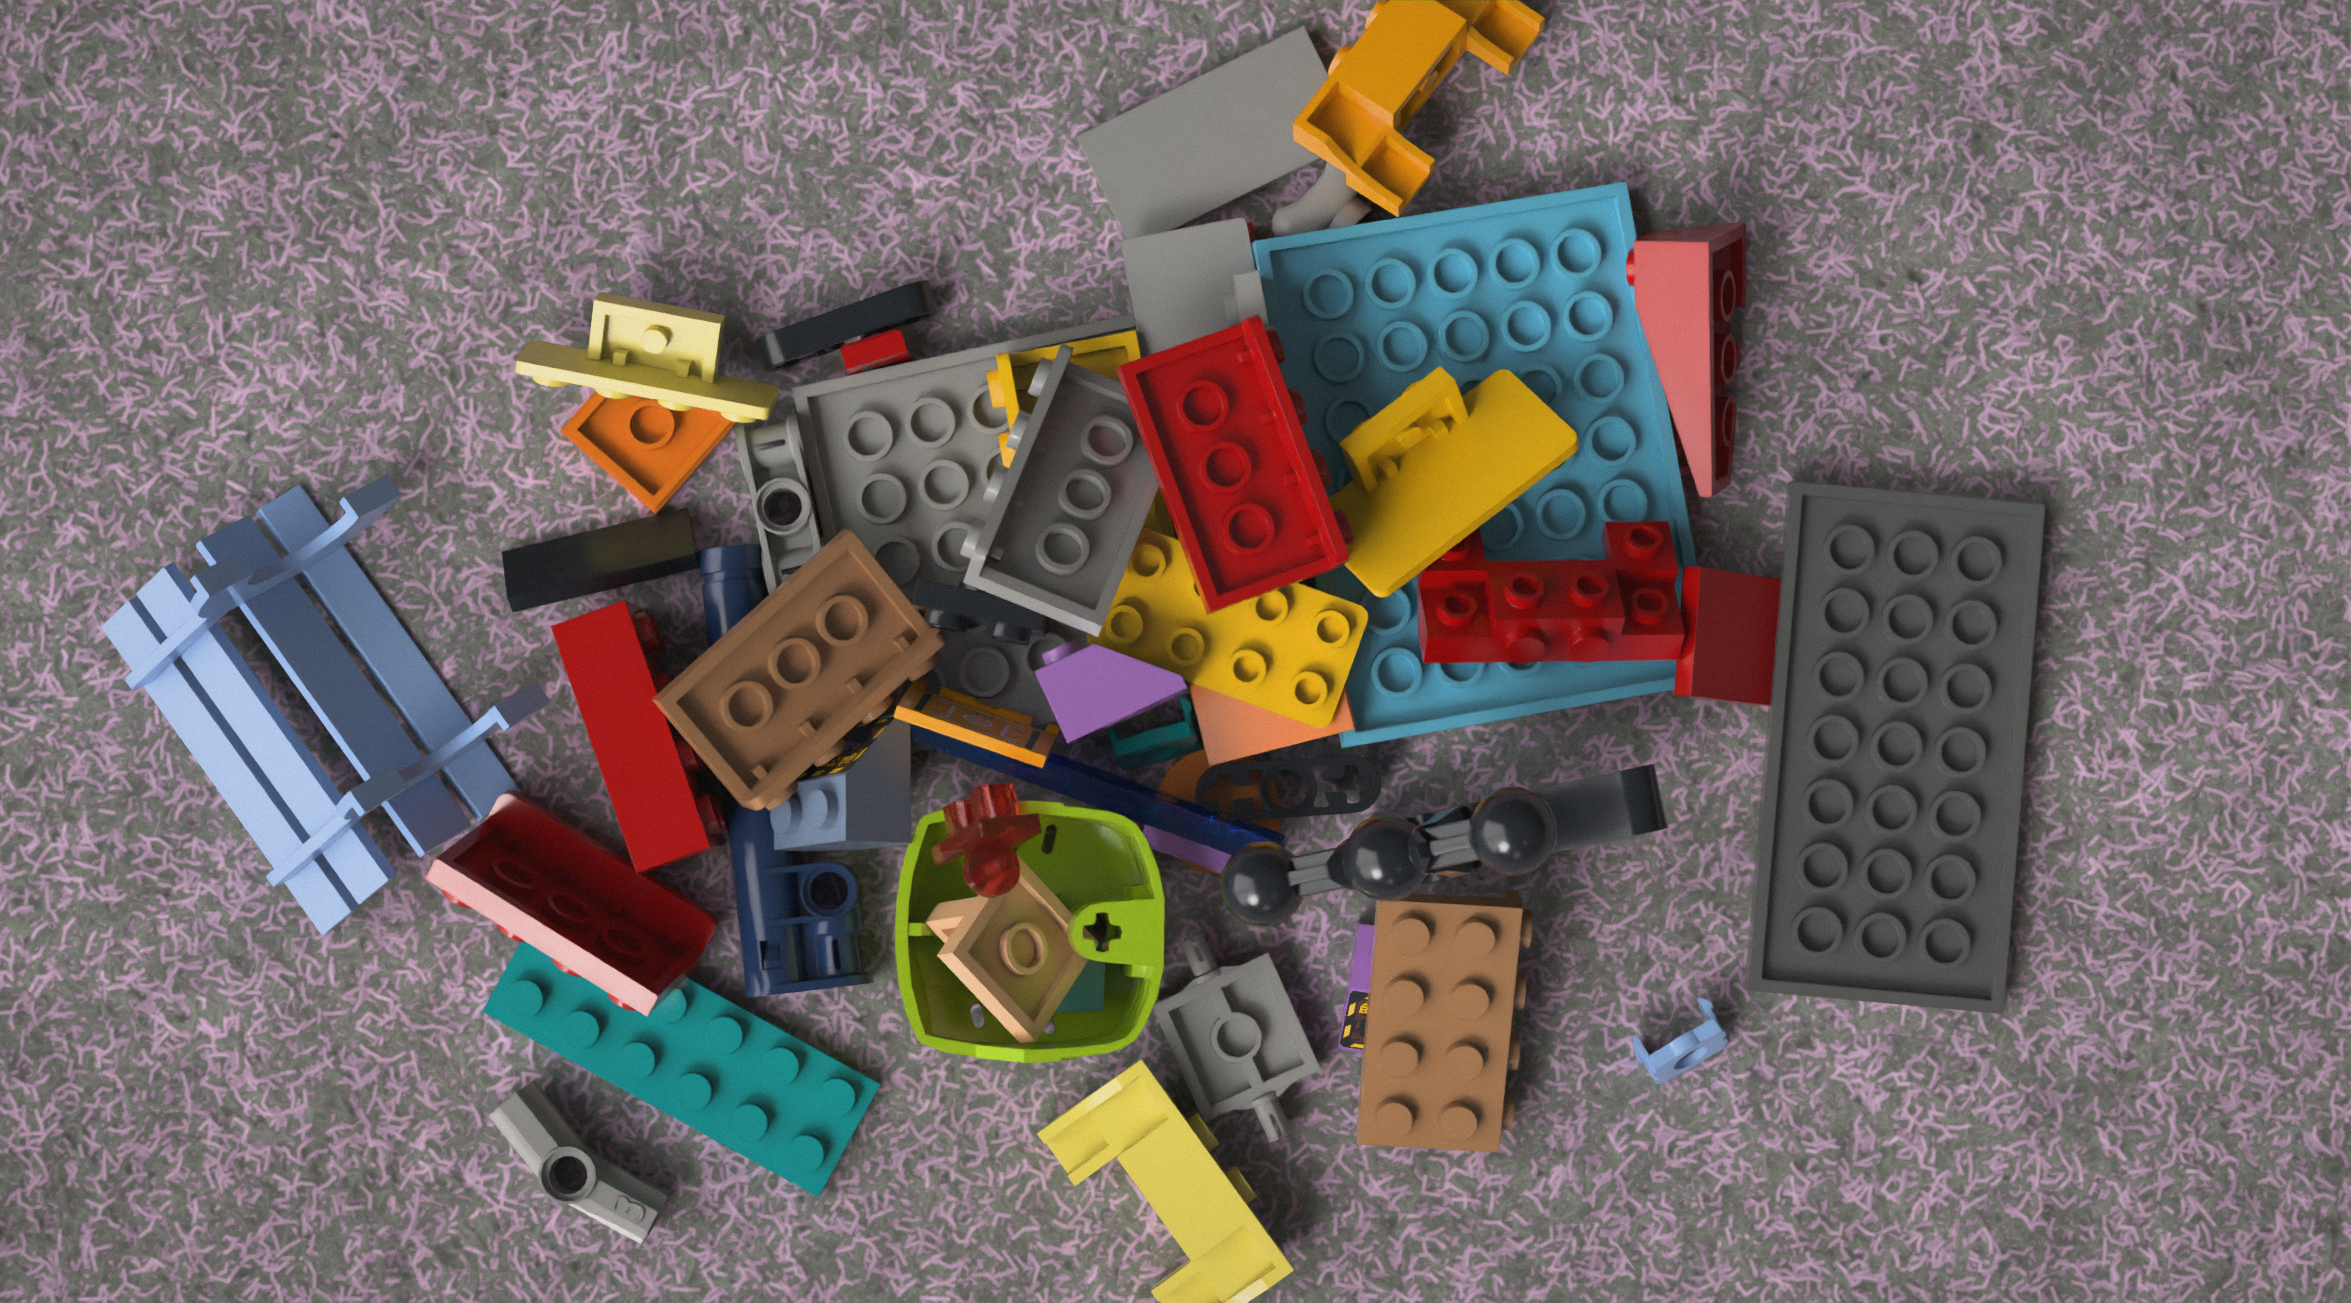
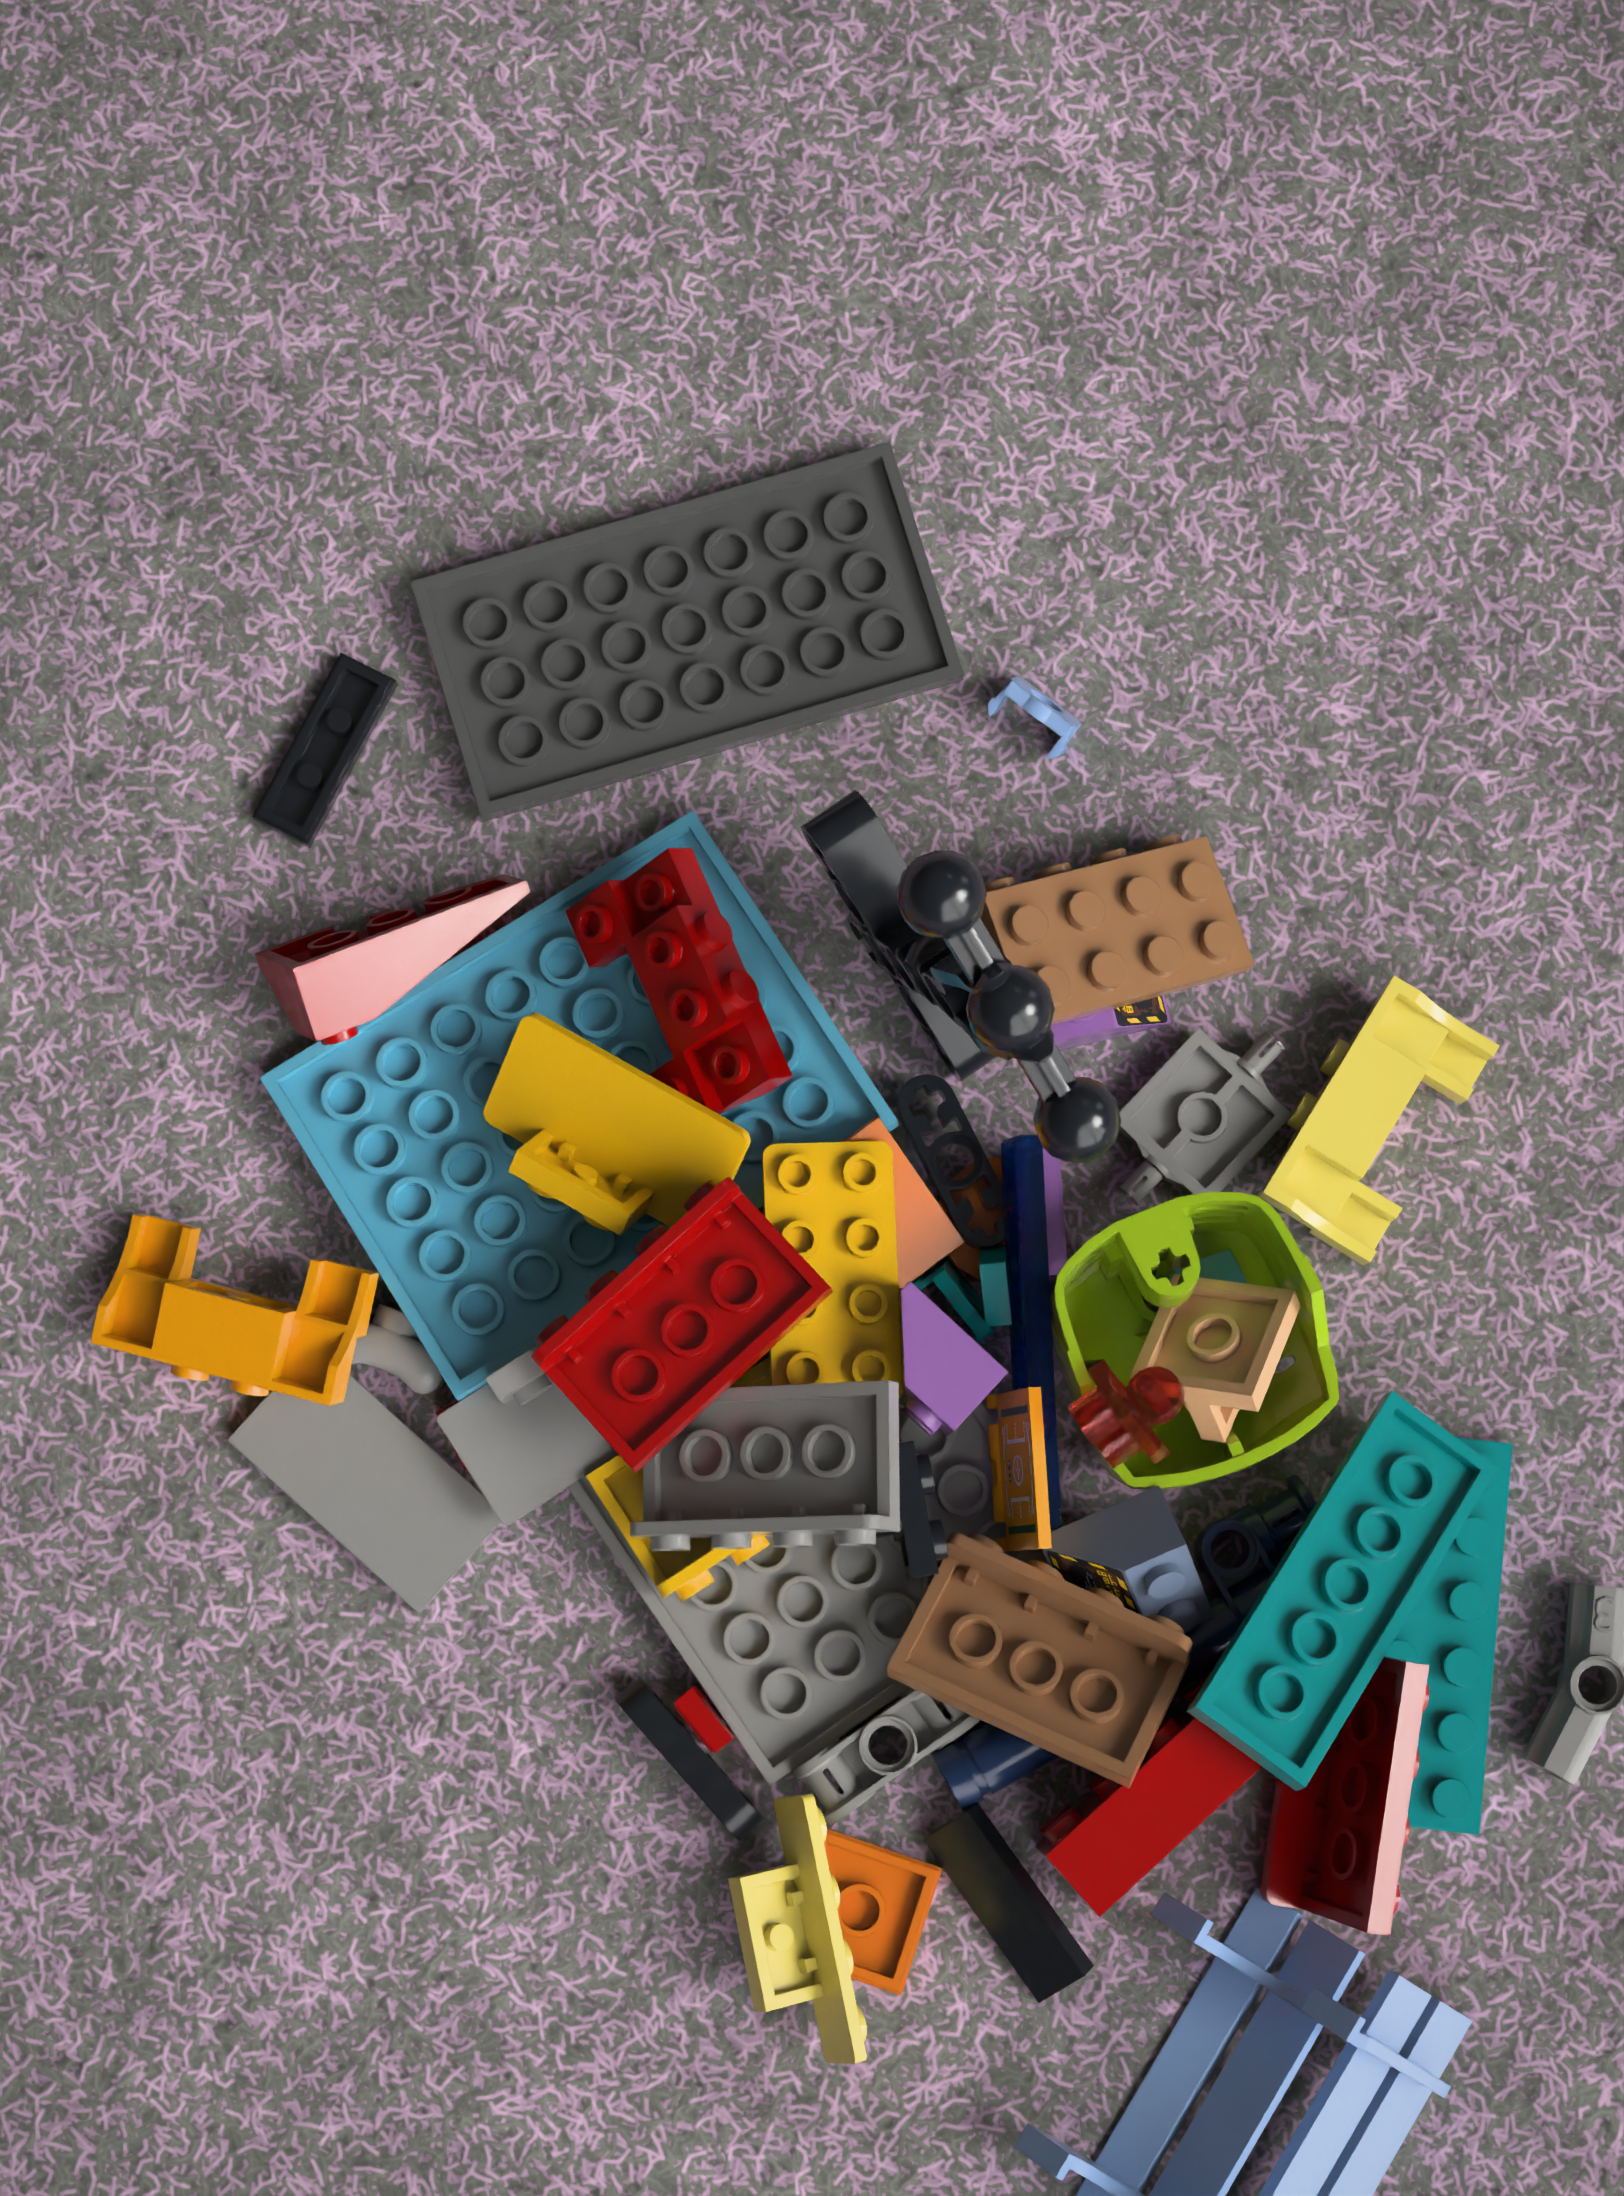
camera: 115 degrees left, 5 degrees down
red tile [1674,567,1781,706] -> none
none -> black tile [252,653,398,848]
none -> teal tile [979,1245,1012,1327]
none -> teal plate [1187,1391,1498,1791]

